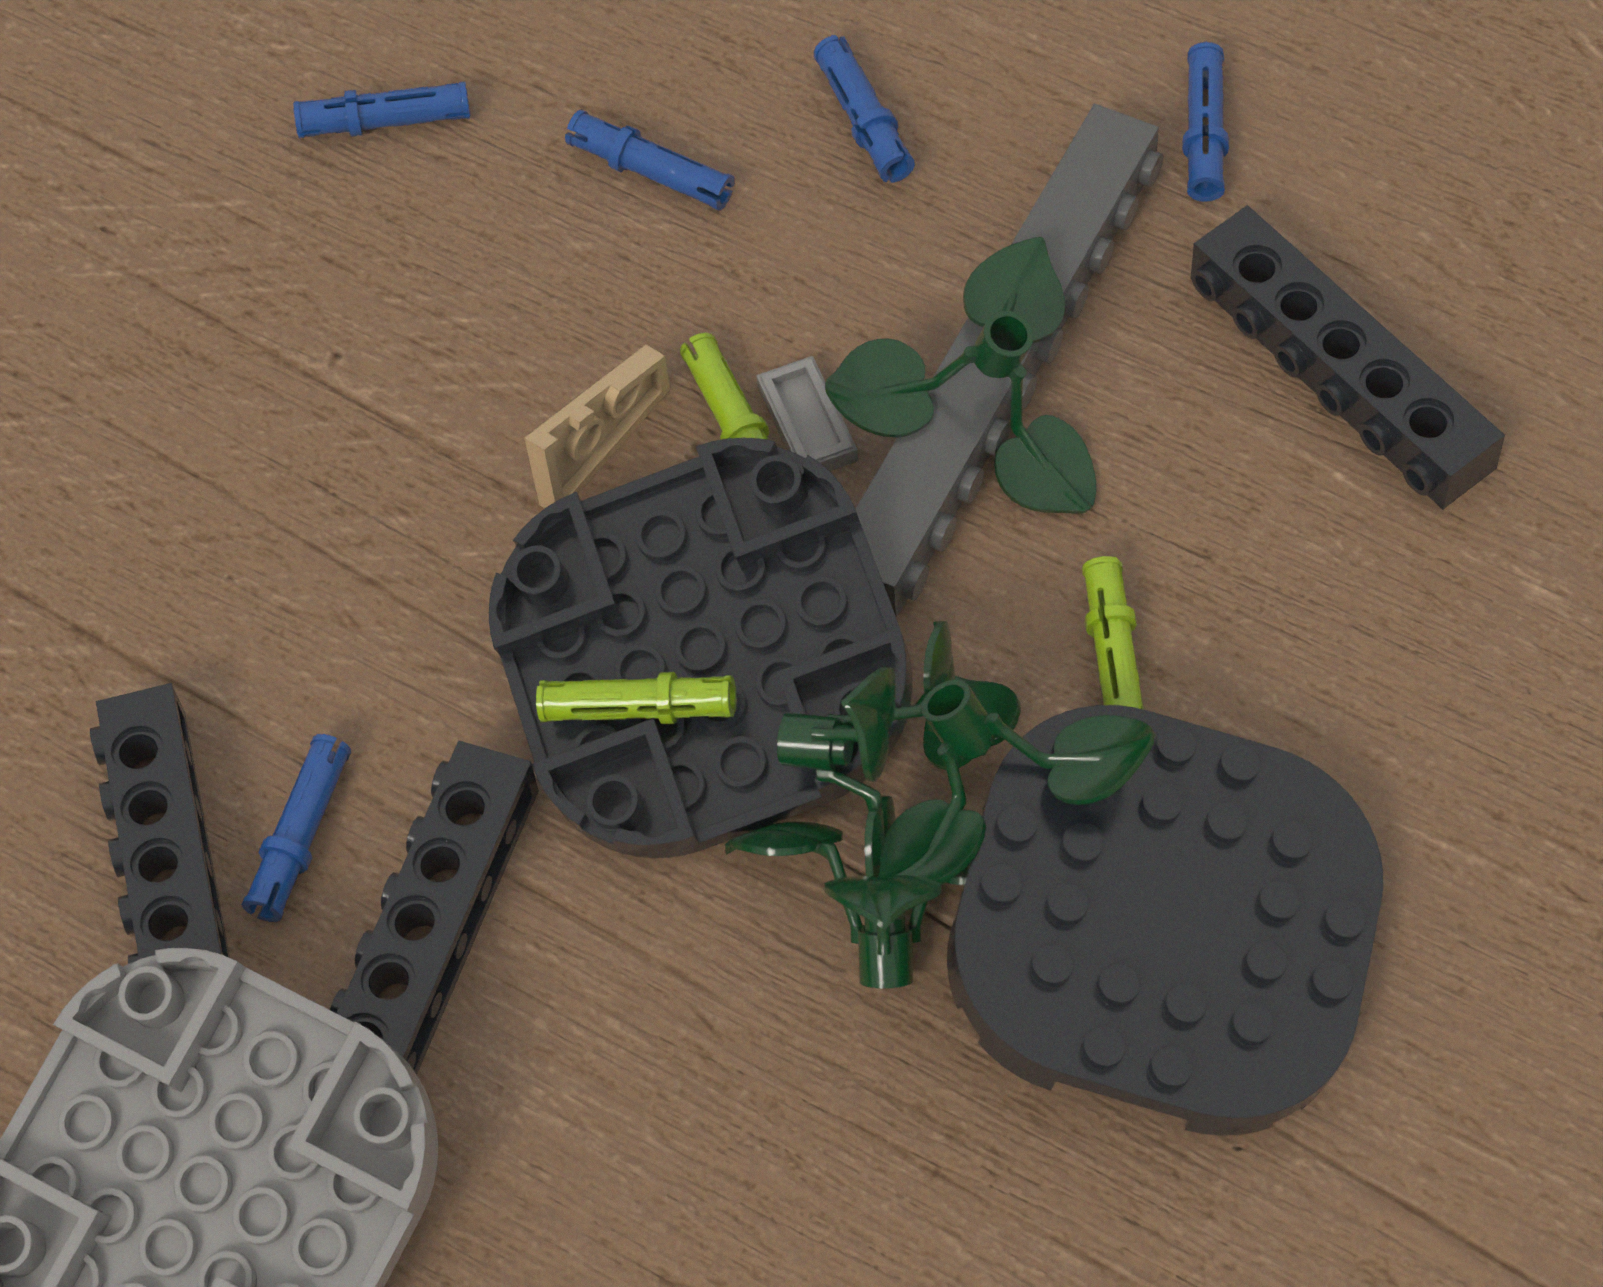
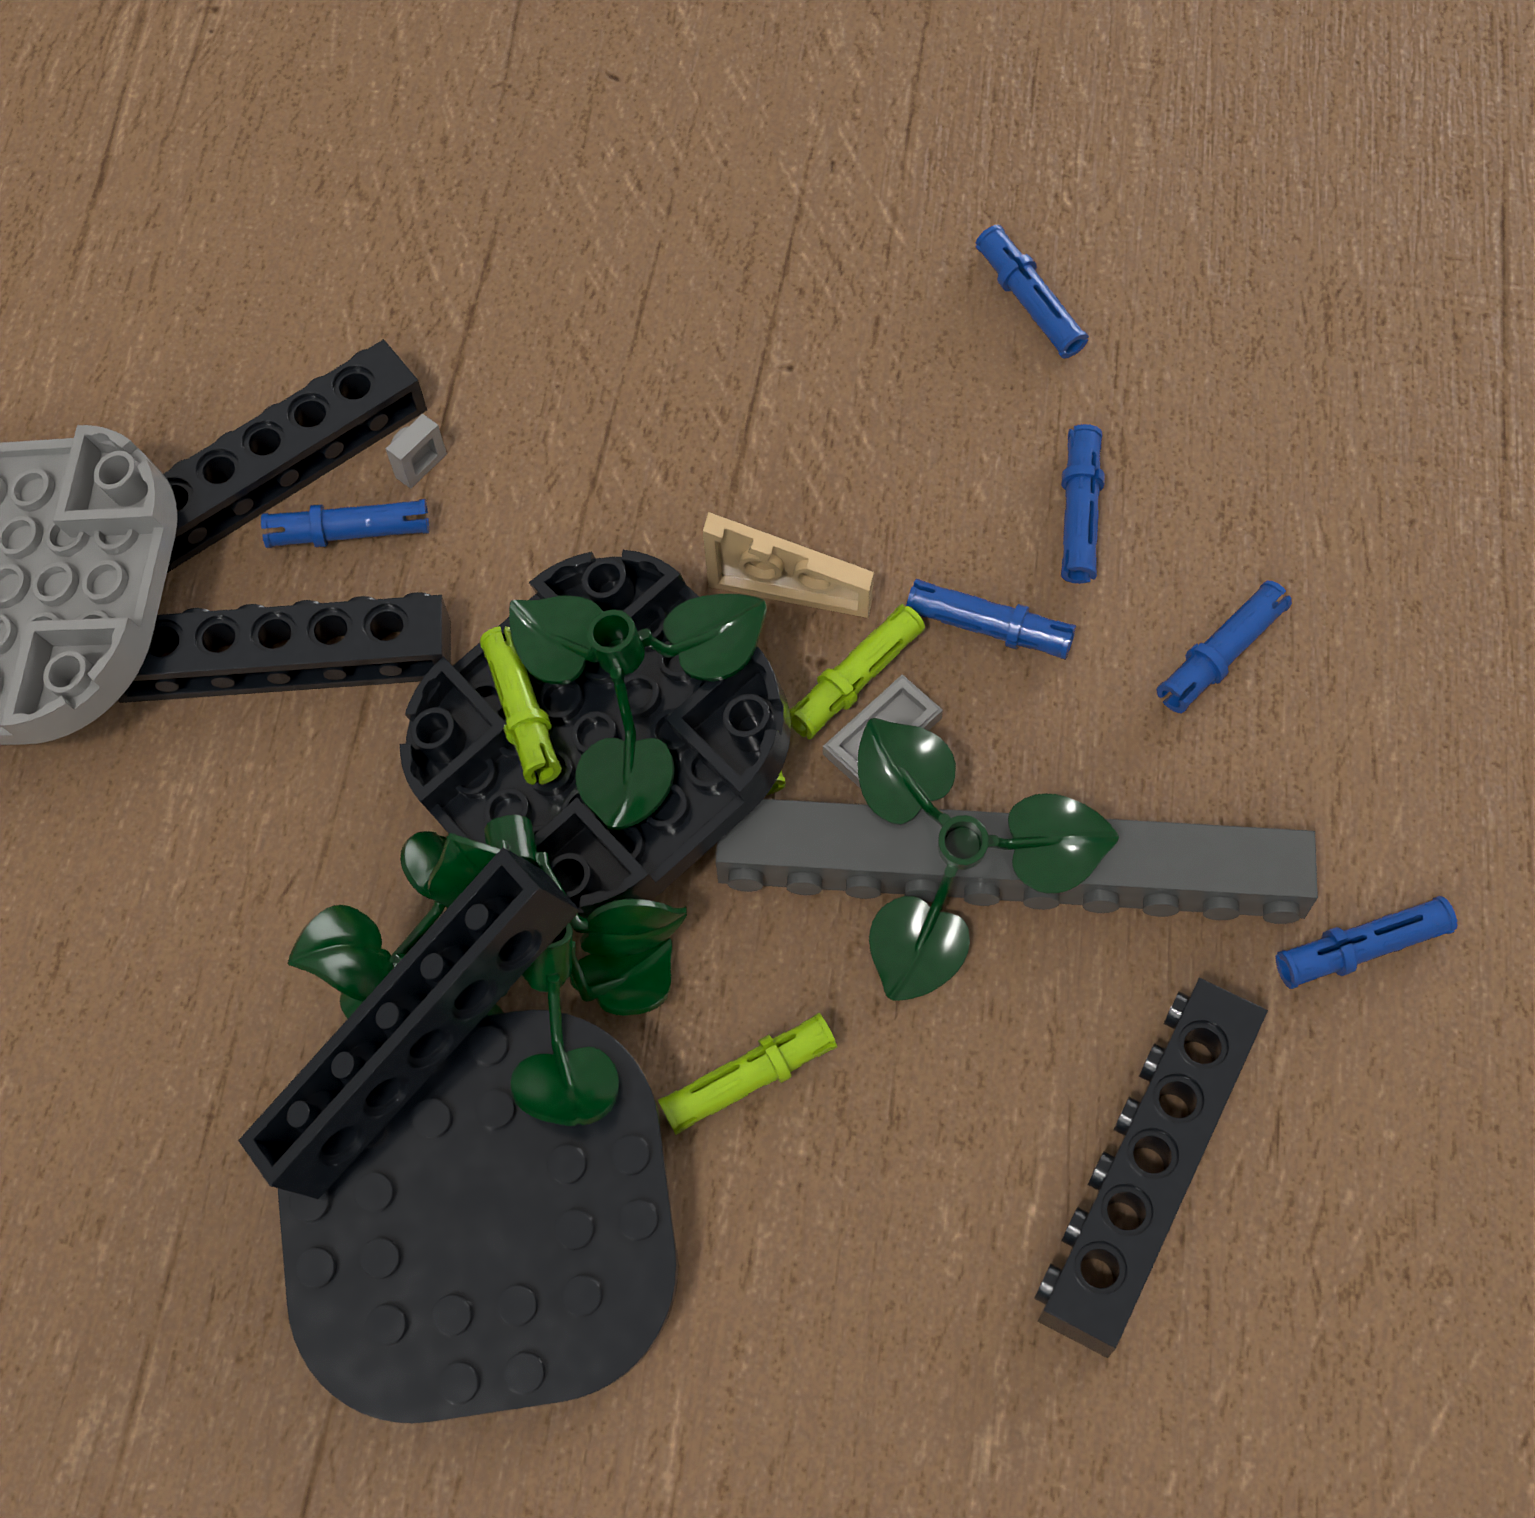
camera: 65 degrees right, 5 degrees up
none -> black brick [238,847,580,1199]
none -> light grey plate [385,414,447,489]
none -> dark green plant [509,594,767,830]
none -> blue pin [906,578,1076,660]

